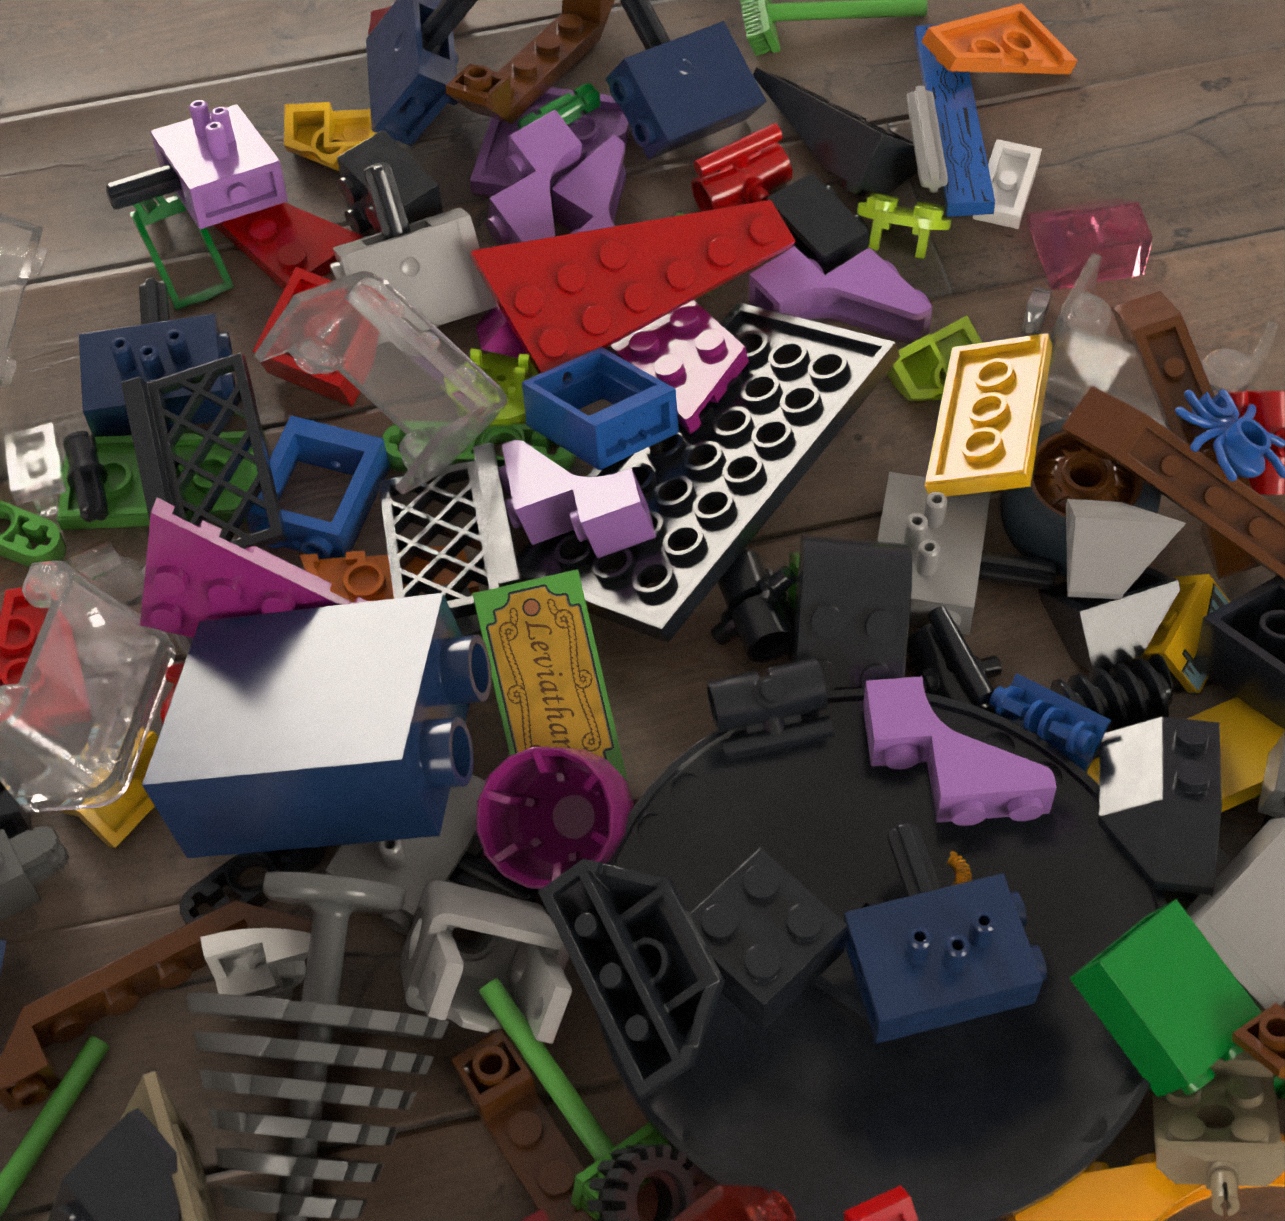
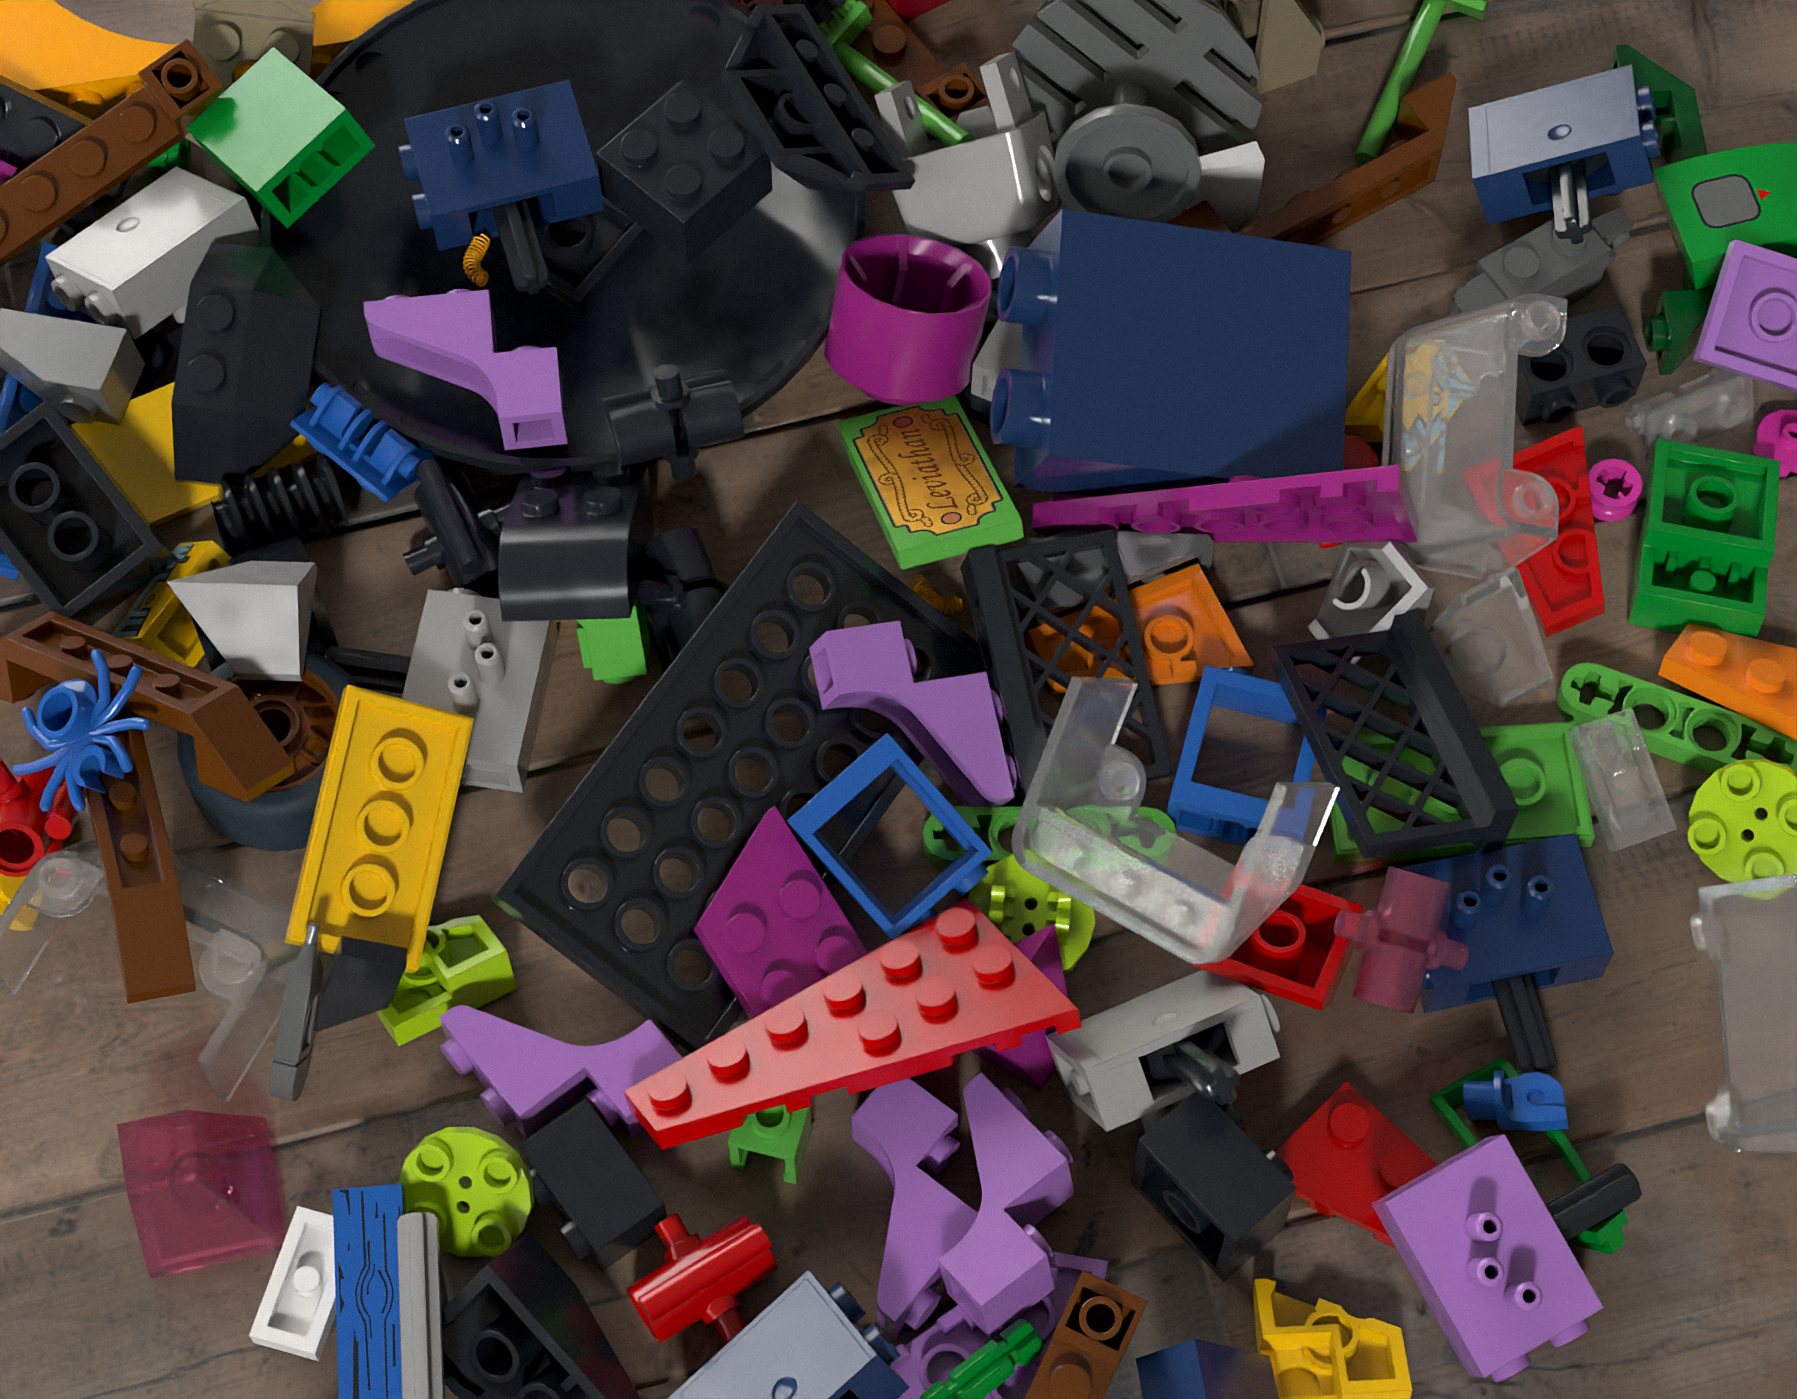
camera: 175 degrees right, 5 degrees up
black axle [63,431,109,522] -> none
none -> black tile [314,936,407,1032]
none -> clear pink pin [1334,866,1469,1014]
none -> blue piece [1463,1070,1569,1131]

